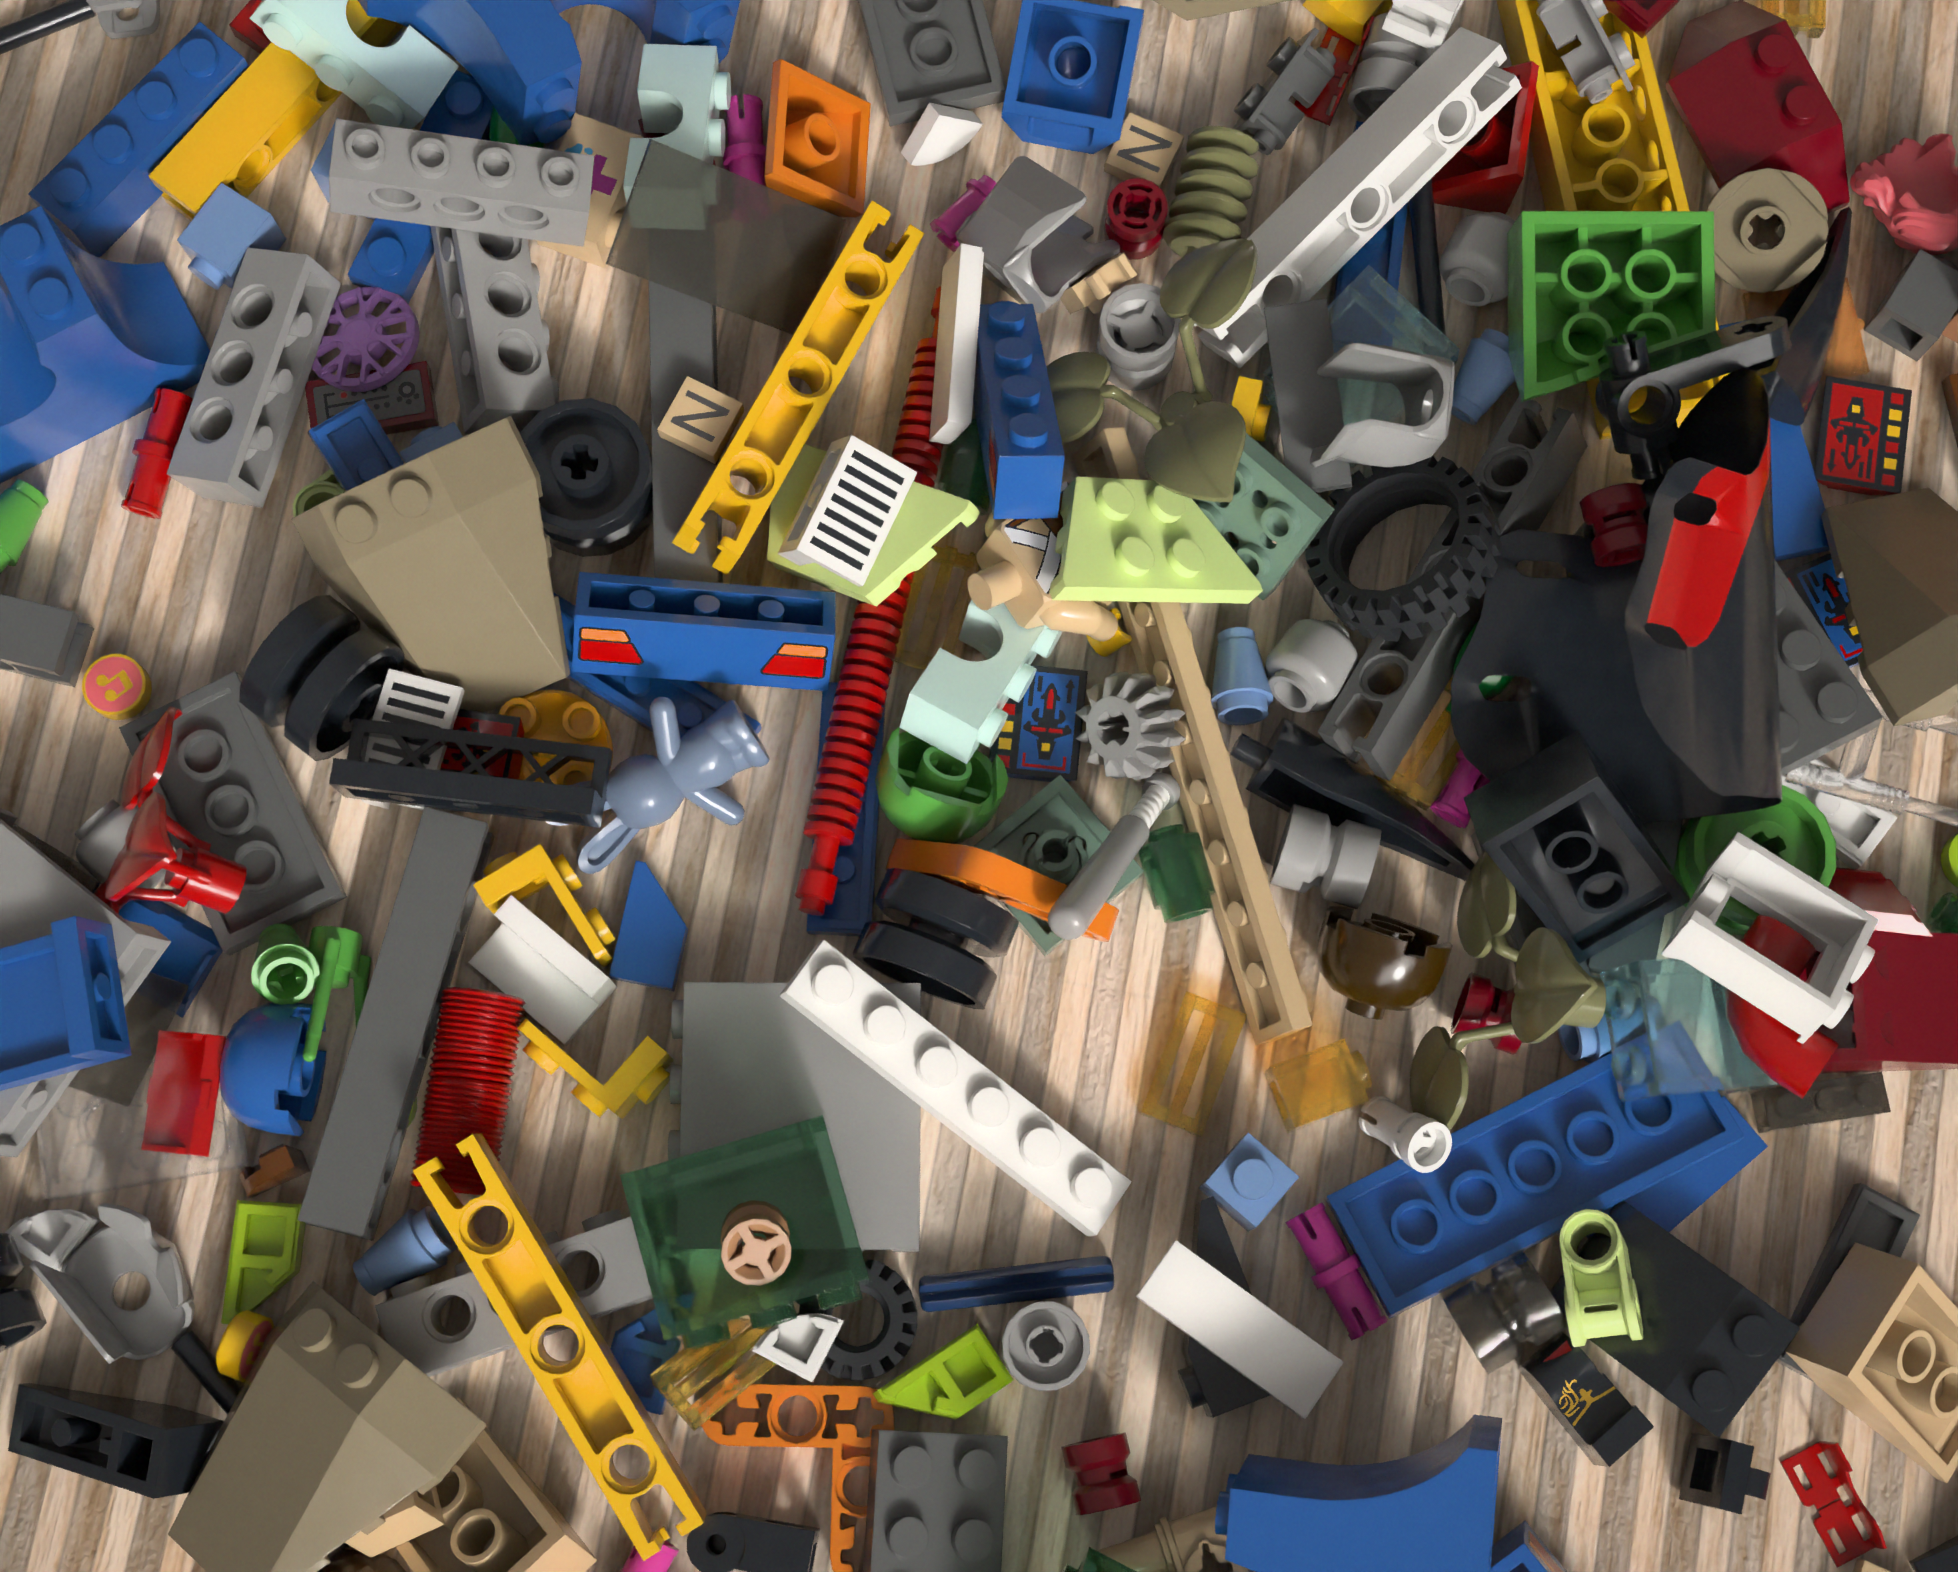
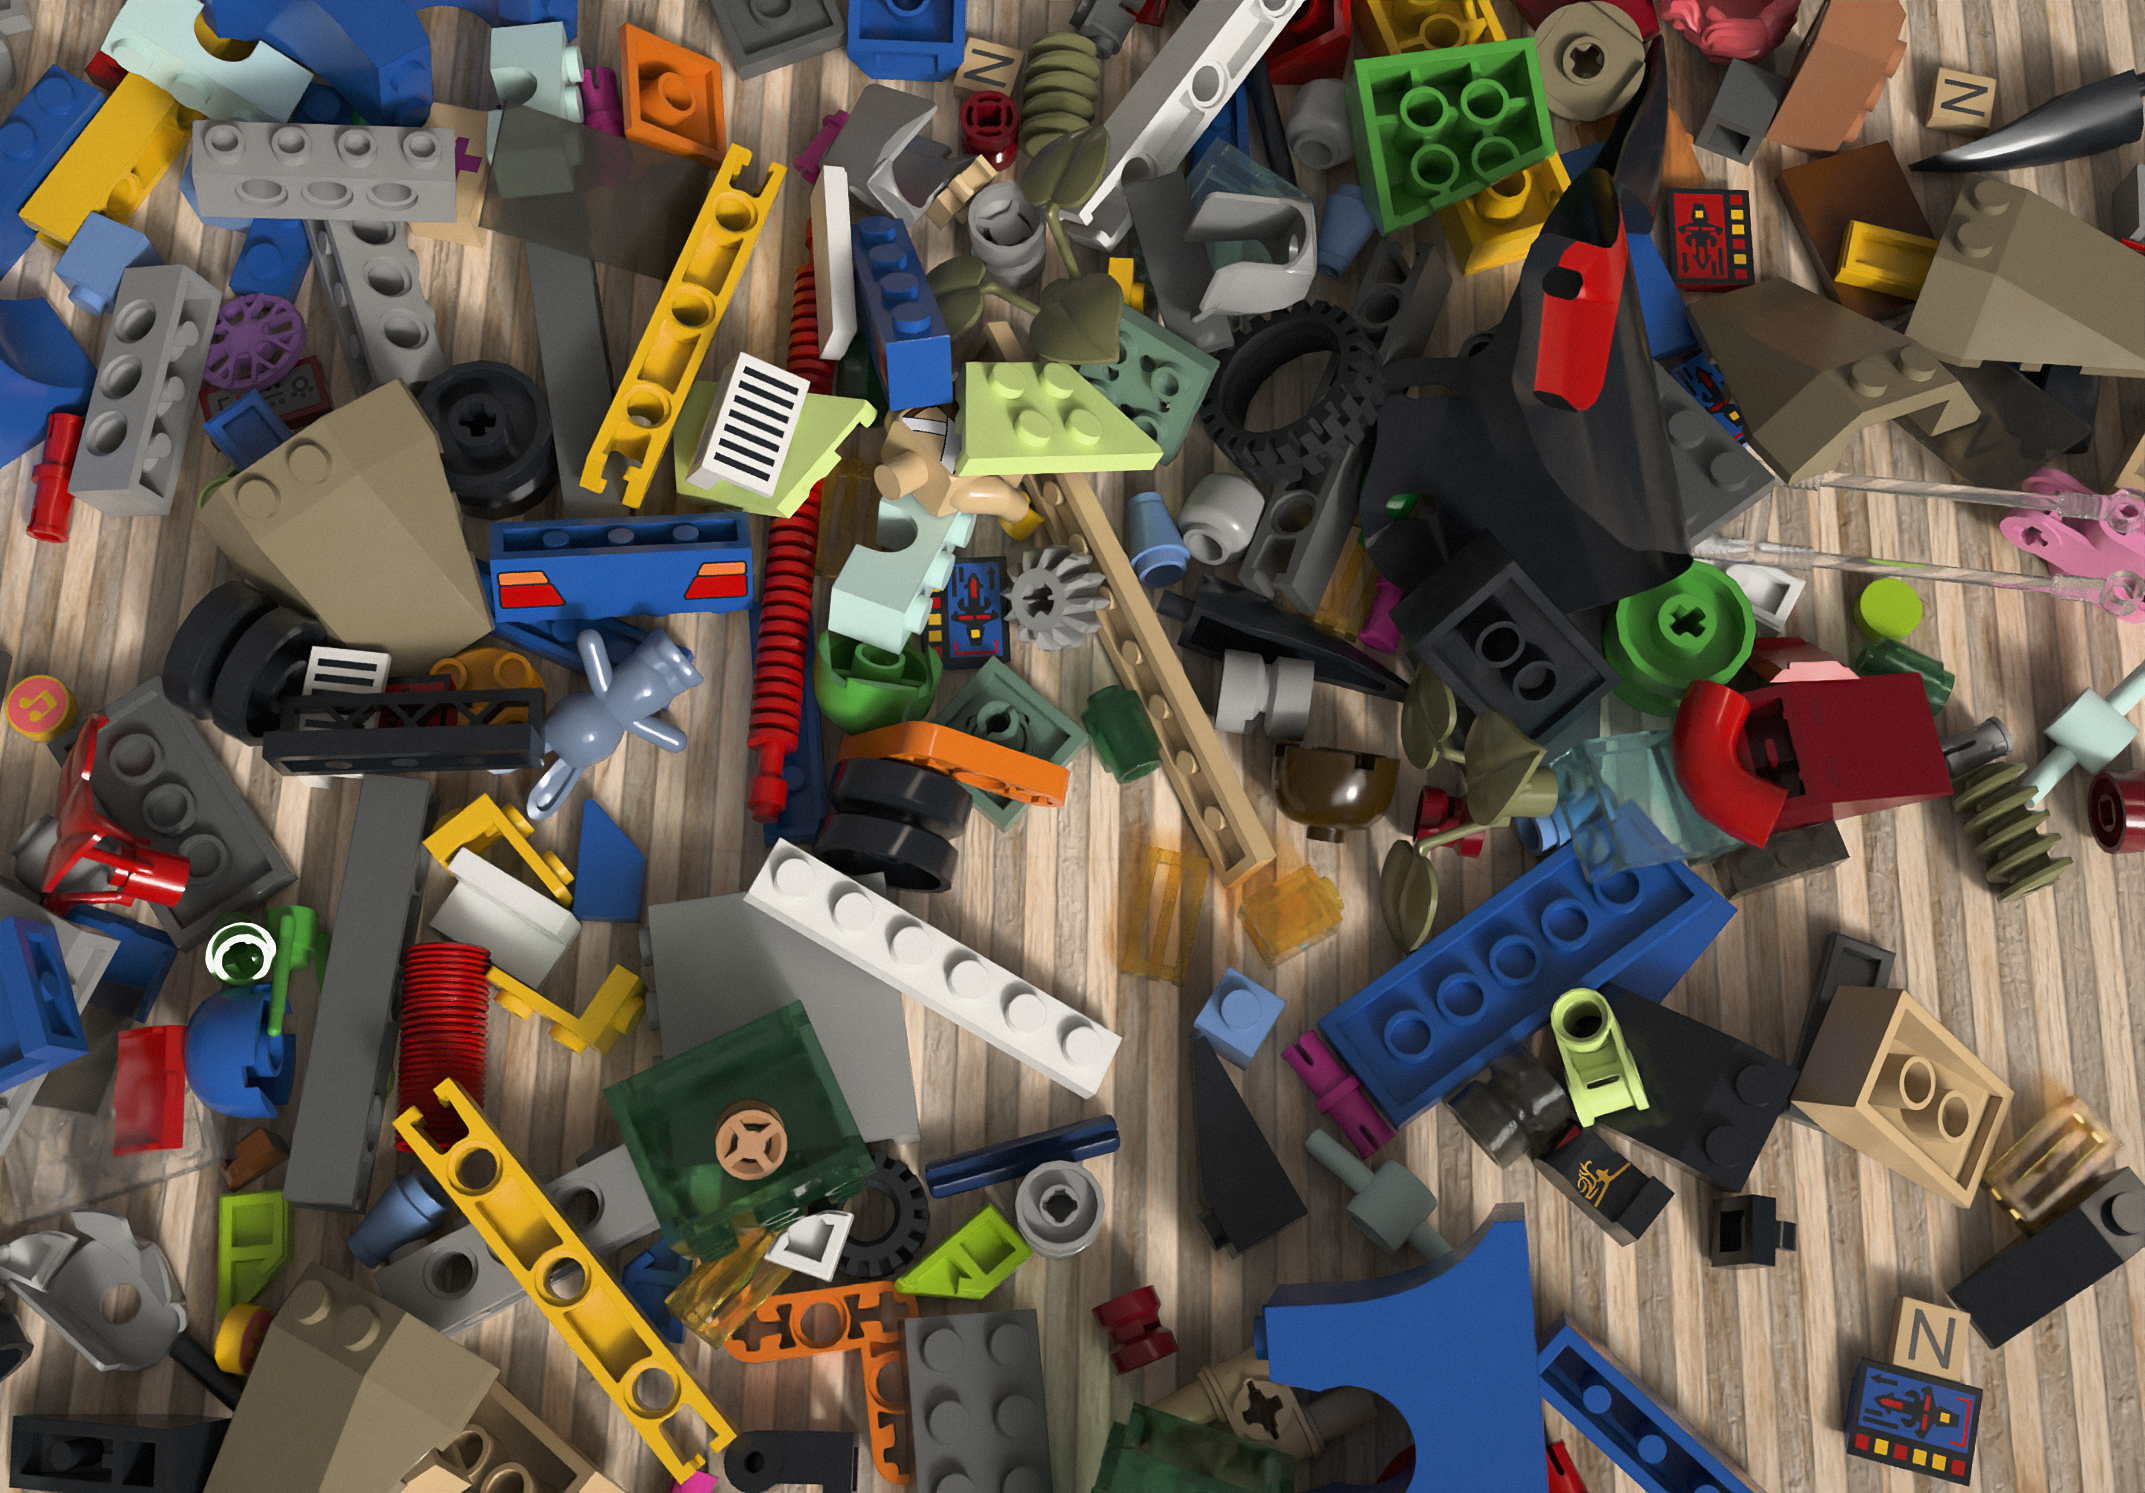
camera: 10 degrees left, 5 degrees down
tan tile [657,376,745,464] -> none
white tile [901,103,983,166] -> none
light grey piece [1048,772,1180,940] -> none
white tile [1136,1241,1344,1419] -> none
white pin [1358,1095,1452,1173] -> none
dark red wheel [1579,483,1648,567] -> none
black piece [1595,316,1792,480] -> none
white window [1661,832,1879,1044] -> none
red piece [1780,1441,1887,1568] -> none
none -> light aqua piece [1304,1128,1453,1262]

